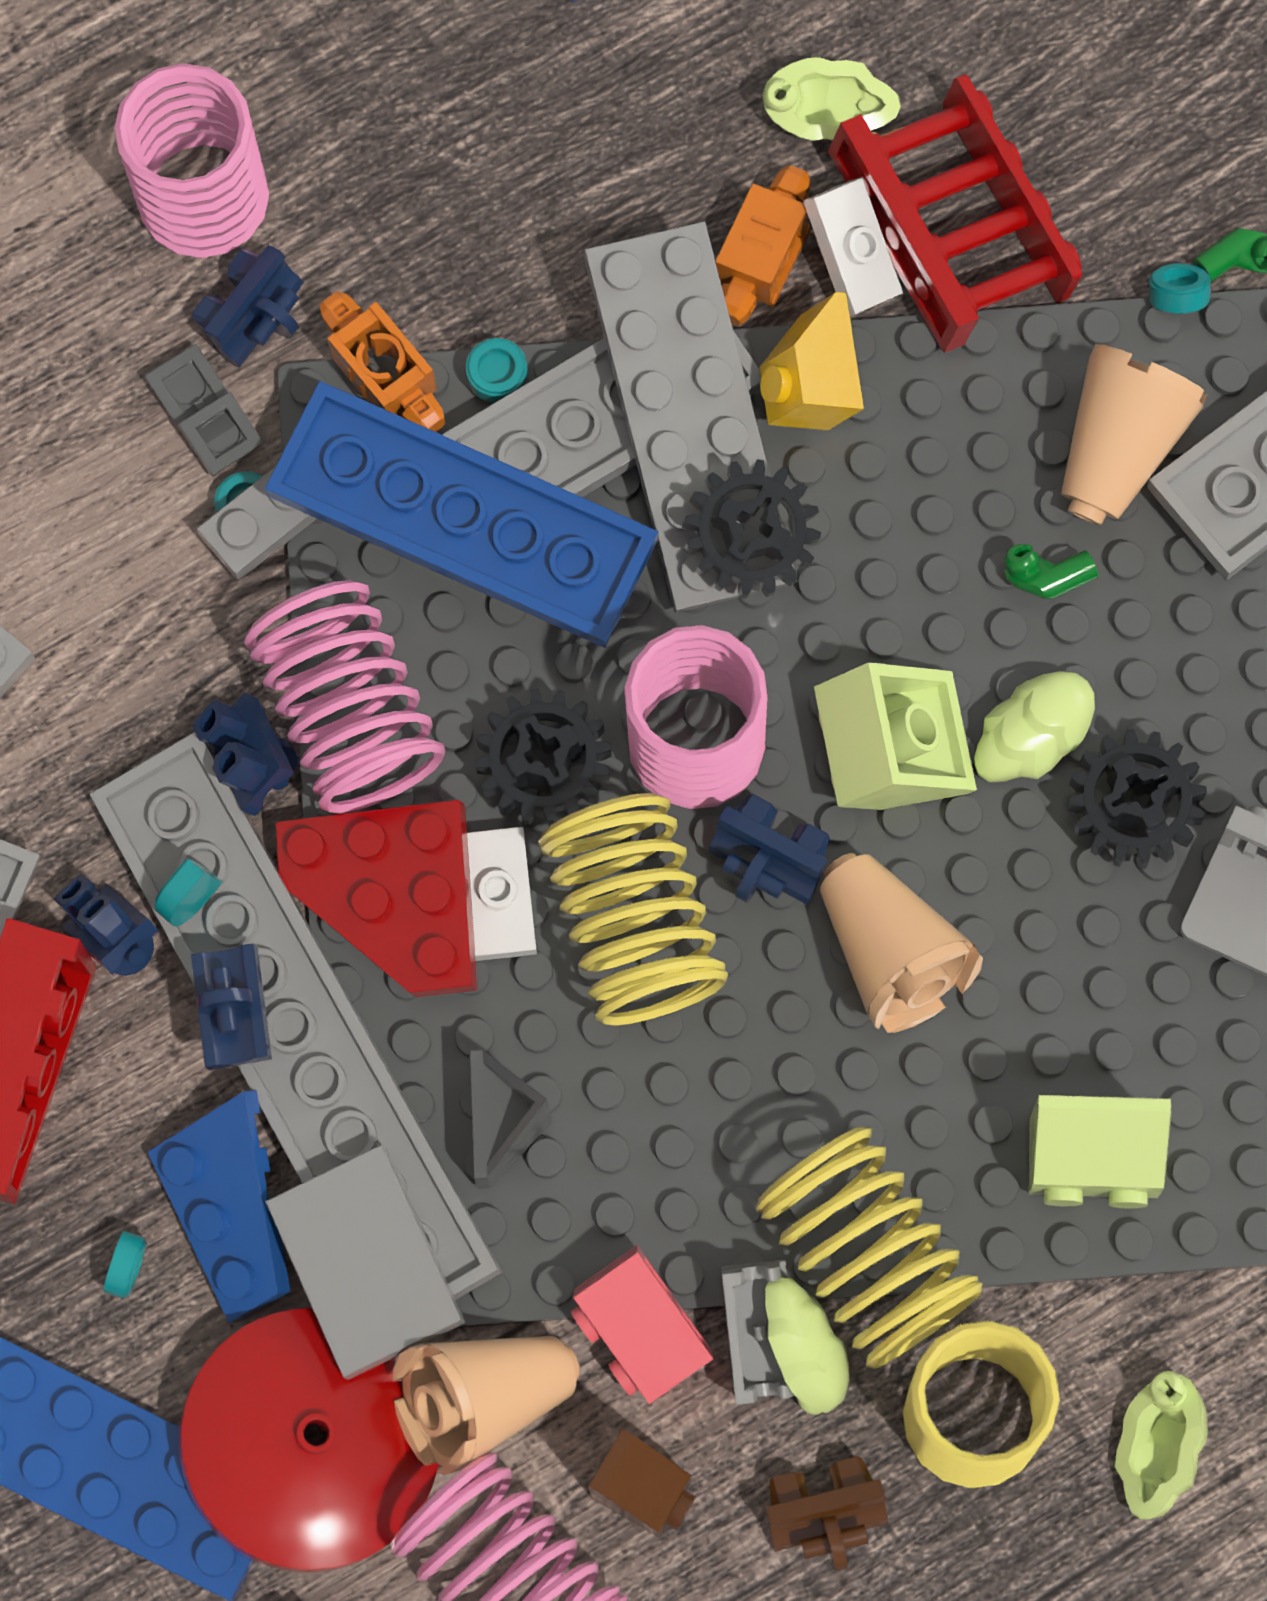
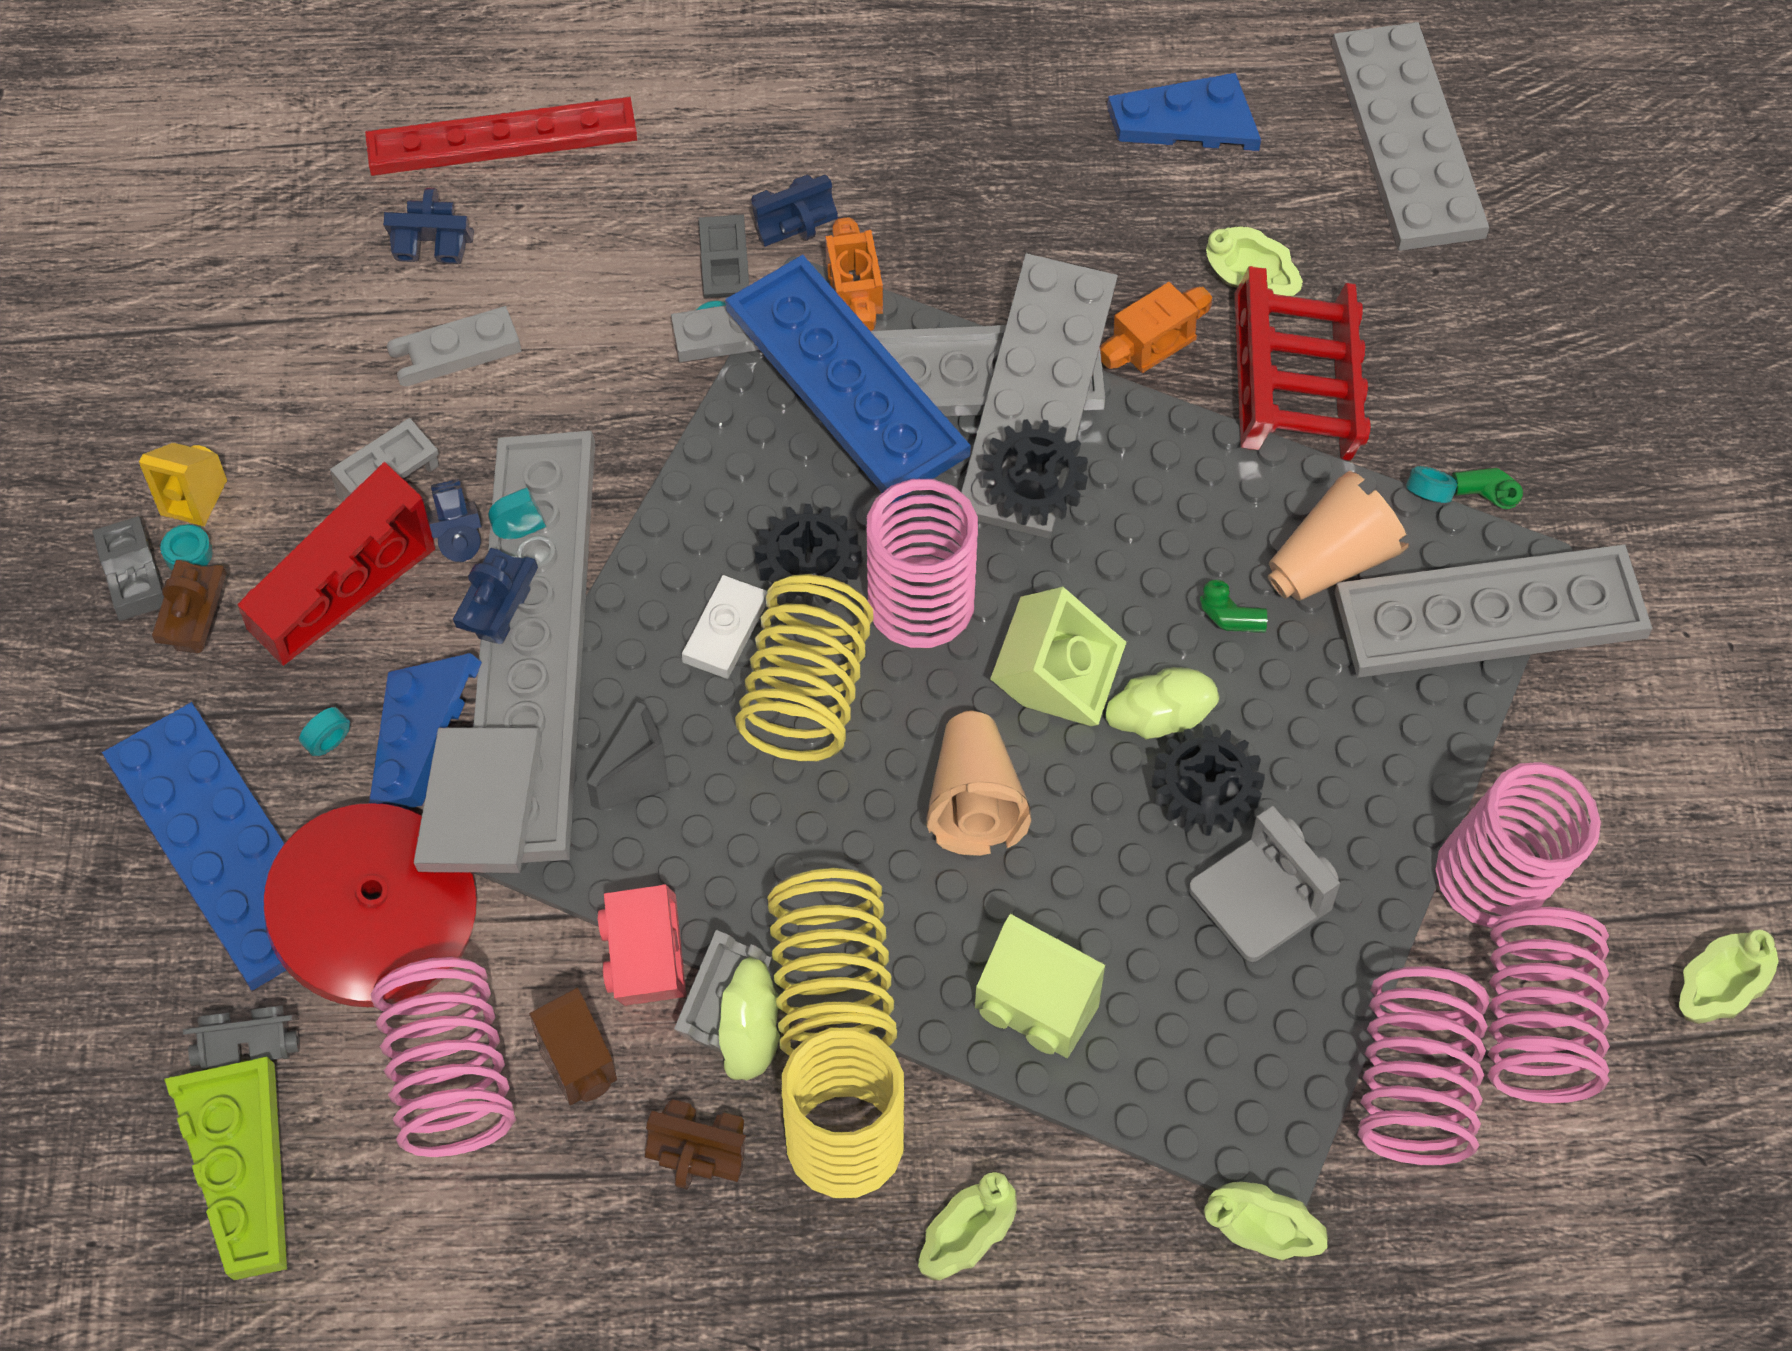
camera: 25 degrees right, 15 degrees down
bright pink piece [114,63,269,258] -> none
dark blue hips [193,693,298,816] -> none
bright pink piece [244,580,446,813] -> none
red plate [276,800,478,998] -> none
light nougat cone [393,1336,580,1475] -> none
teal tile [466,338,528,403] -> none
dark blue hips [708,794,830,905] -> none
yellow slope [760,292,864,430] -> none
white plate [803,178,903,315] -> none

